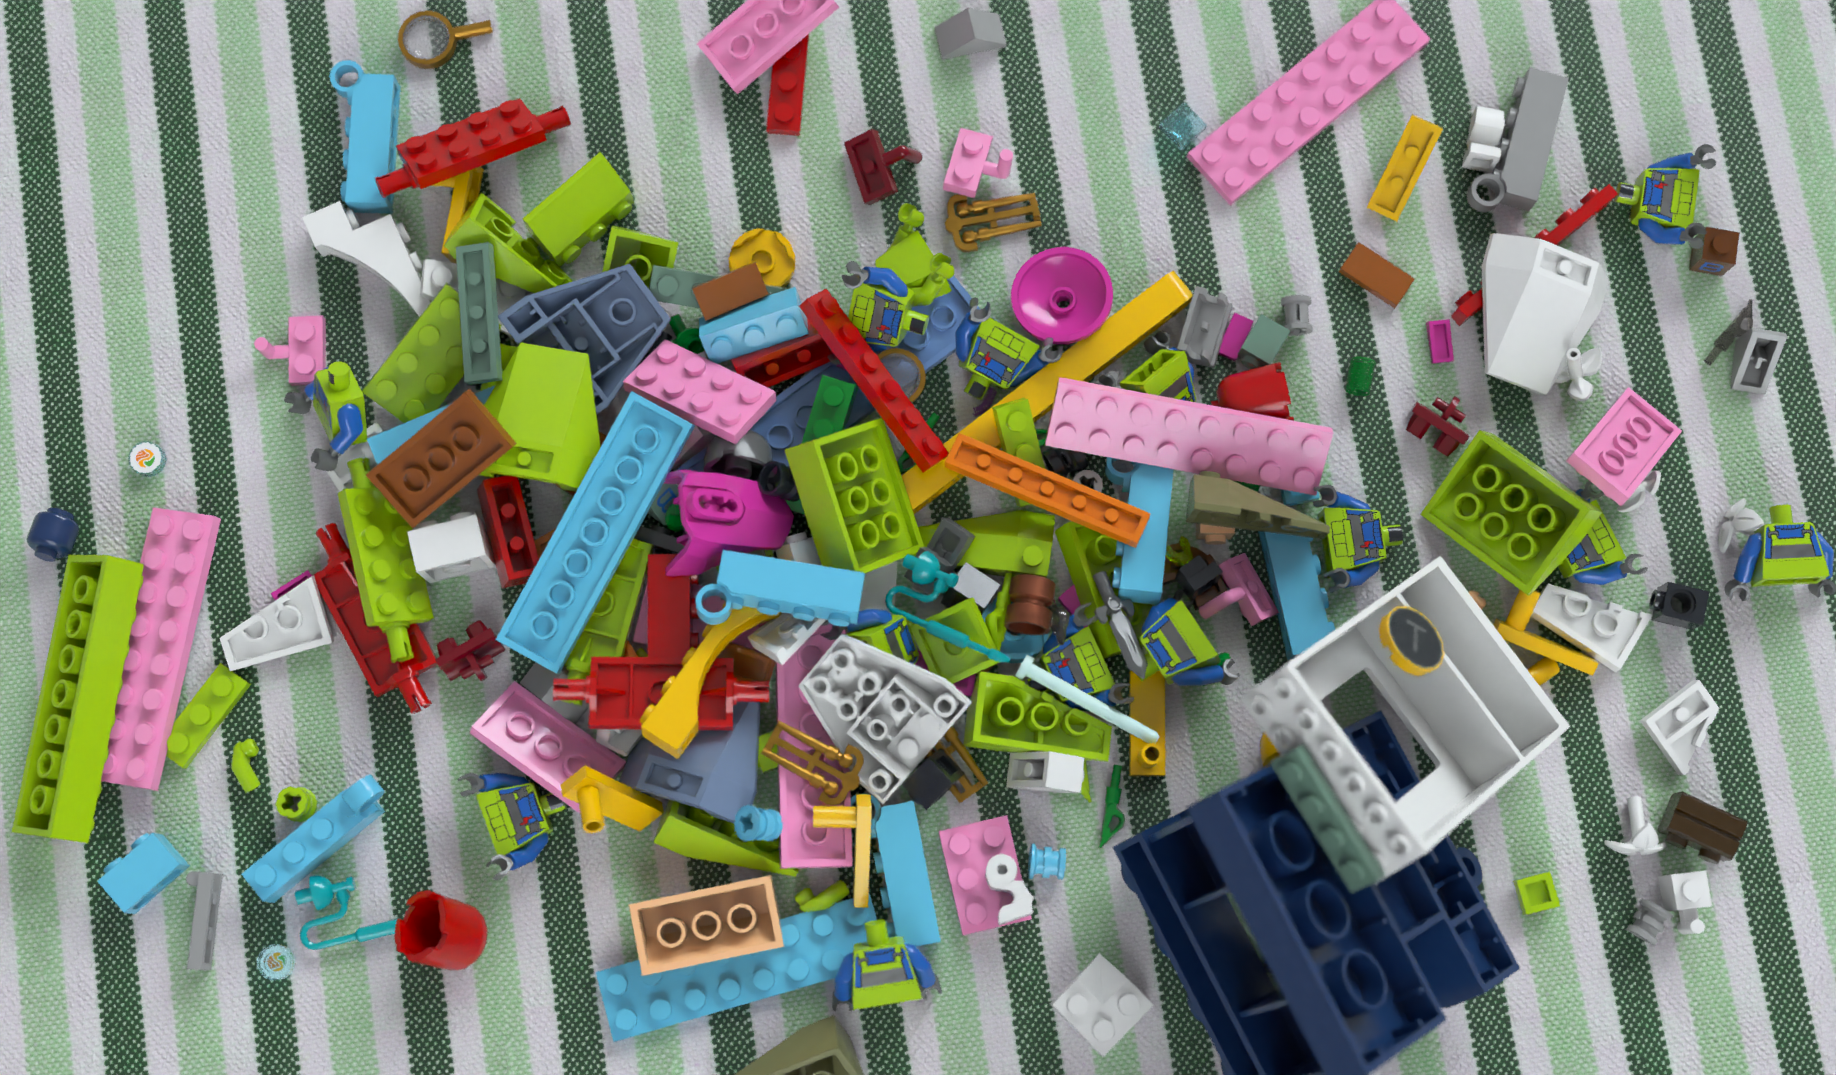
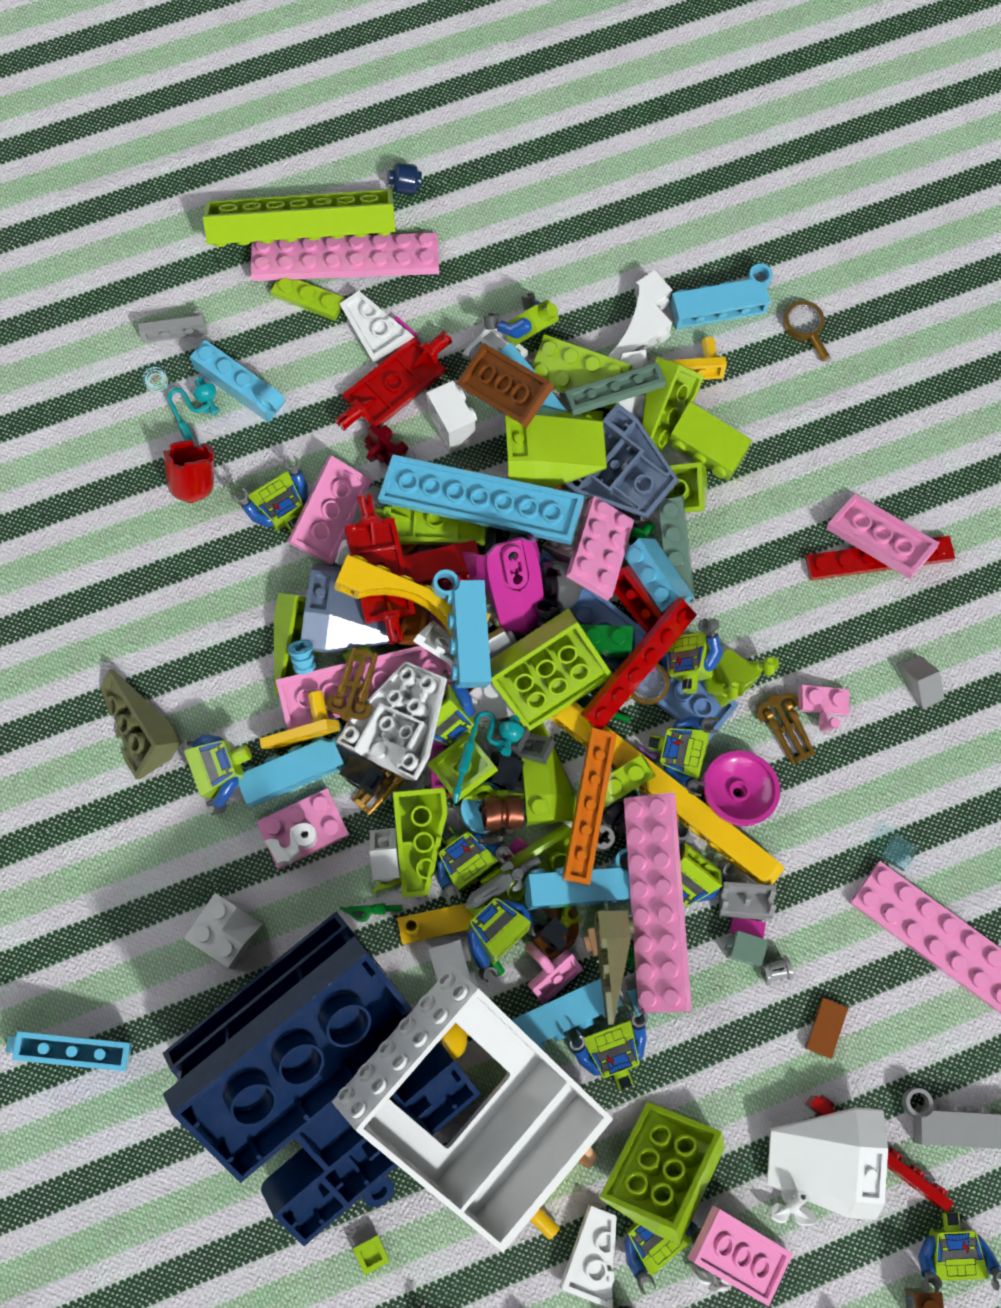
camera: 75 degrees right, 5 degrees down
medium azure brick [97,833,190,914] -> none
tile [128,441,166,477] -> none
lime arm [231,738,261,793] -> none
bright pink plate [254,315,326,386] -> none
lime bush [275,787,317,822] -> none
lime plate [337,458,434,663] -> none
red plate [375,98,571,198] -> none
red brick [477,475,539,589] -> none
yellow piece [560,765,664,833] -> none
medium azure plate [596,894,877,1042] -> none
light nougat slope [629,875,784,976] -> none
dark orange tile [692,262,769,321] -> none
yellow tile [729,228,796,287] -> none
lime arm [795,880,849,912] -> none
dark red plate [844,129,922,205] -> none
light aqua bar [1015,655,1159,744] -> none
medium azure bush [1028,843,1066,880] -> none
red cylinder [1211,362,1294,421] -> none
sand green plate [1270,744,1386,893] -> none
green piece [1345,356,1376,396] -> none
yellow piece [1367,114,1443,221] -> none
tile [1379,606,1444,676] -> none
dark red hips [1406,396,1470,457] -> none
dark pink piece [1426,319,1454,364] -> none
white leg [1462,106,1505,173] -> none
yellow piece [1493,589,1599,676] -> none
none -> white slope [429,940,478,988]

